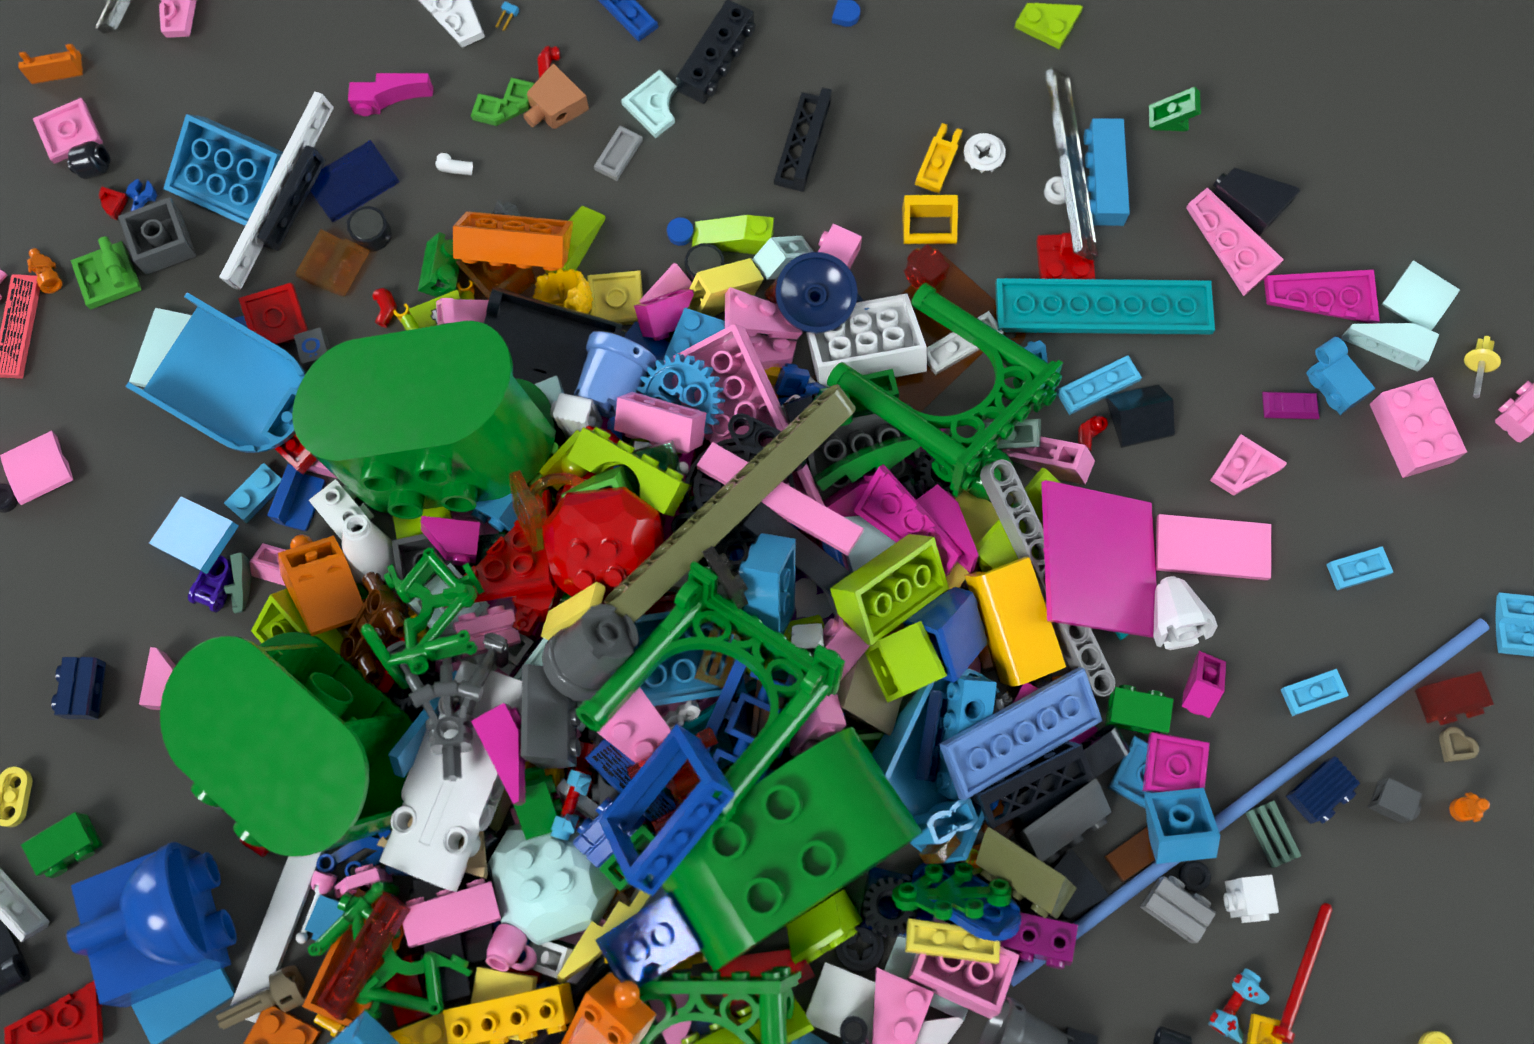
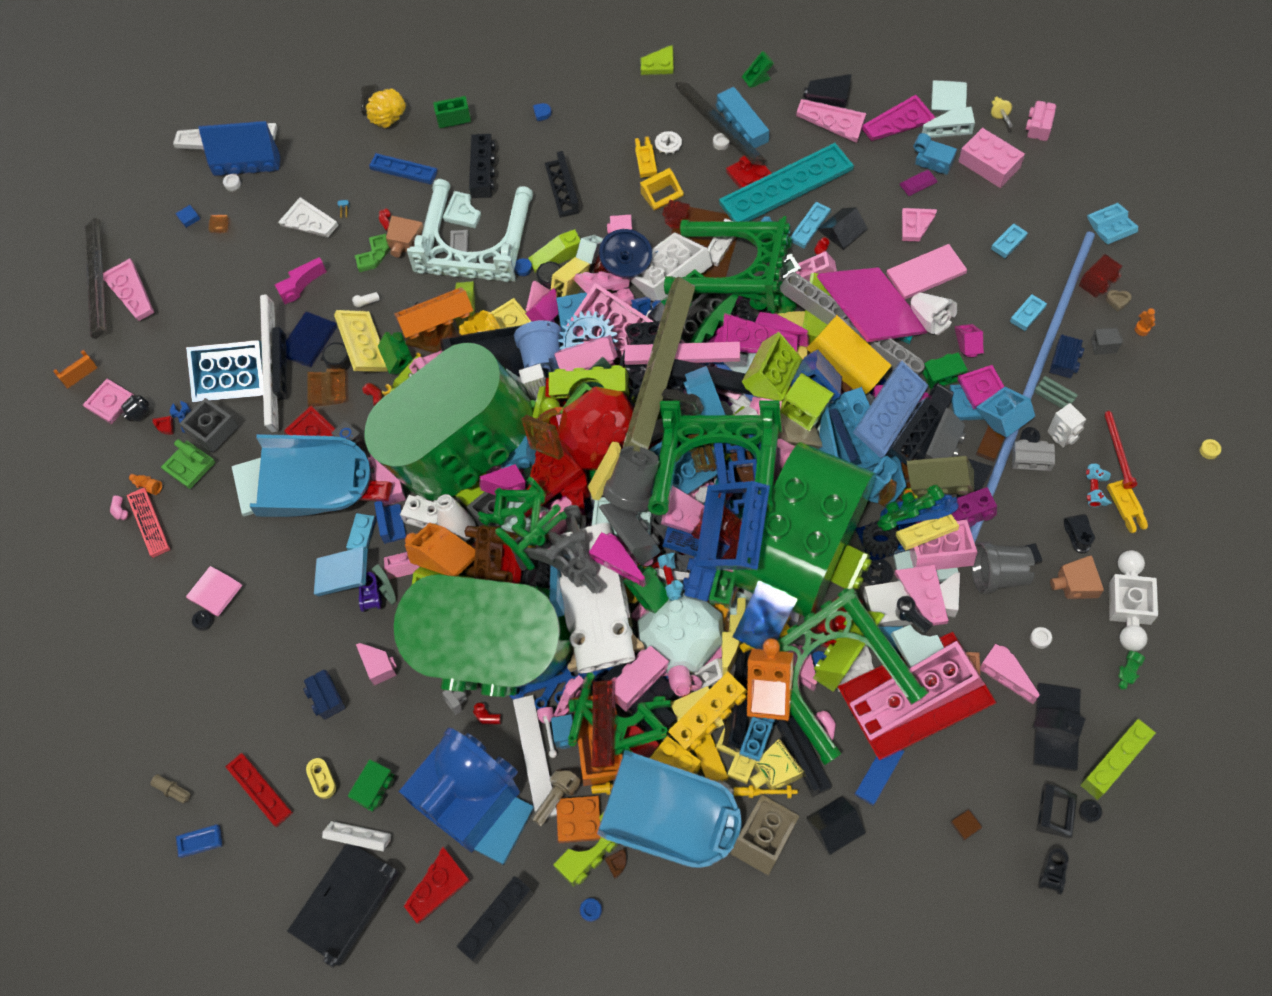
camera: 25 degrees left, 10 degrees down
none -> light yellow plate [334,310,388,372]
none -> light aqua arch [407,179,533,282]

